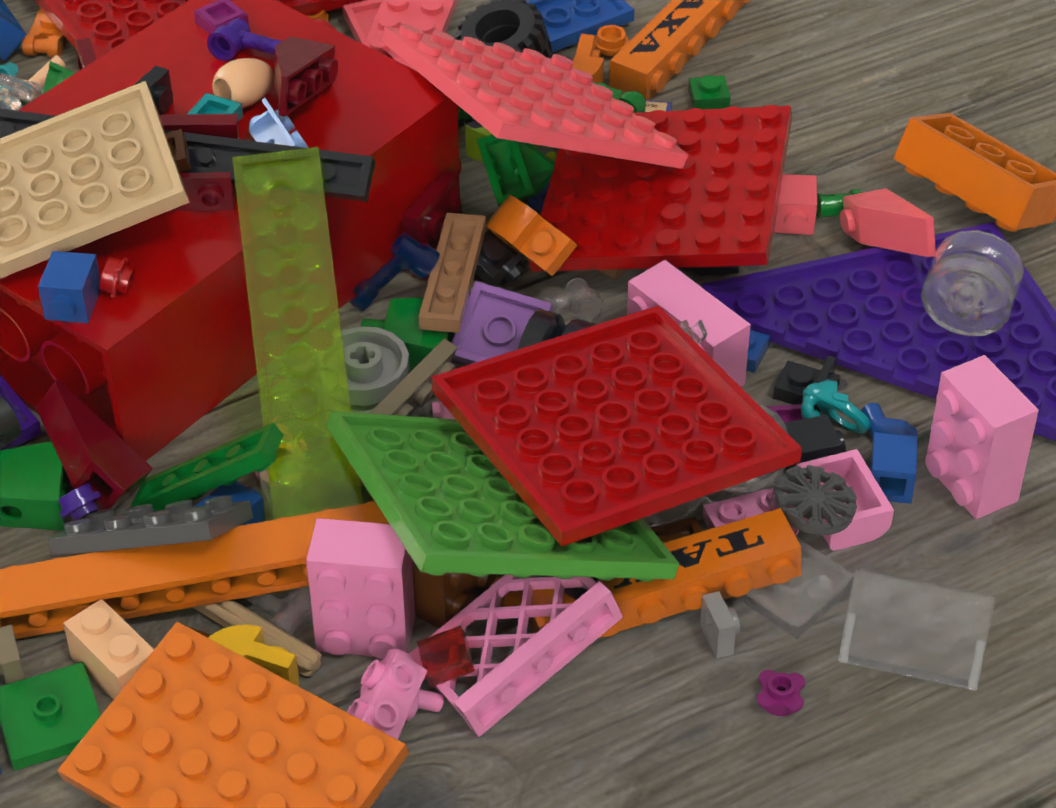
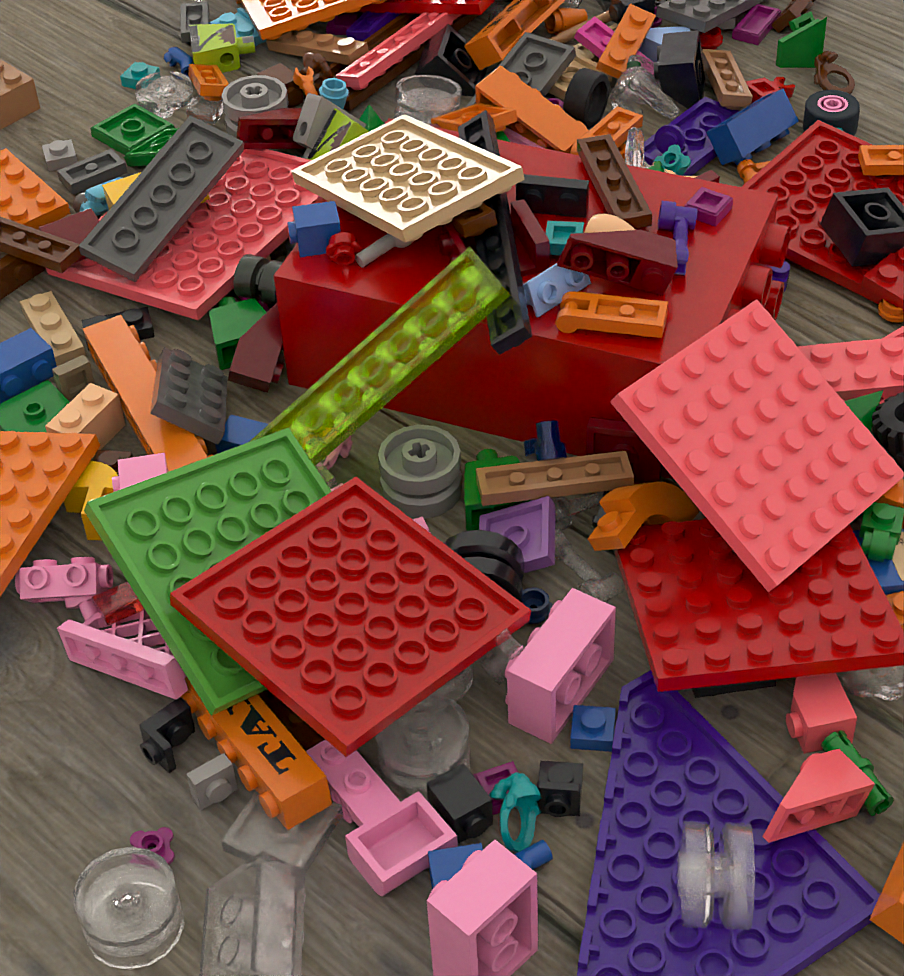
camera: 75 degrees right, 0 degrees up
dark purple plate [58,483,102,521] -> none
green plate [130,422,284,511] -> none
dark tan plate [369,338,458,416] -> none
dark grey wheel [772,465,857,535] -> none
none -> clear wheel [73,847,185,970]
none -> black bracket [139,697,195,773]
none -> light grey bar [355,233,414,268]
none -> orange plate [555,291,668,338]
none -> reddish brown plate [577,134,652,229]

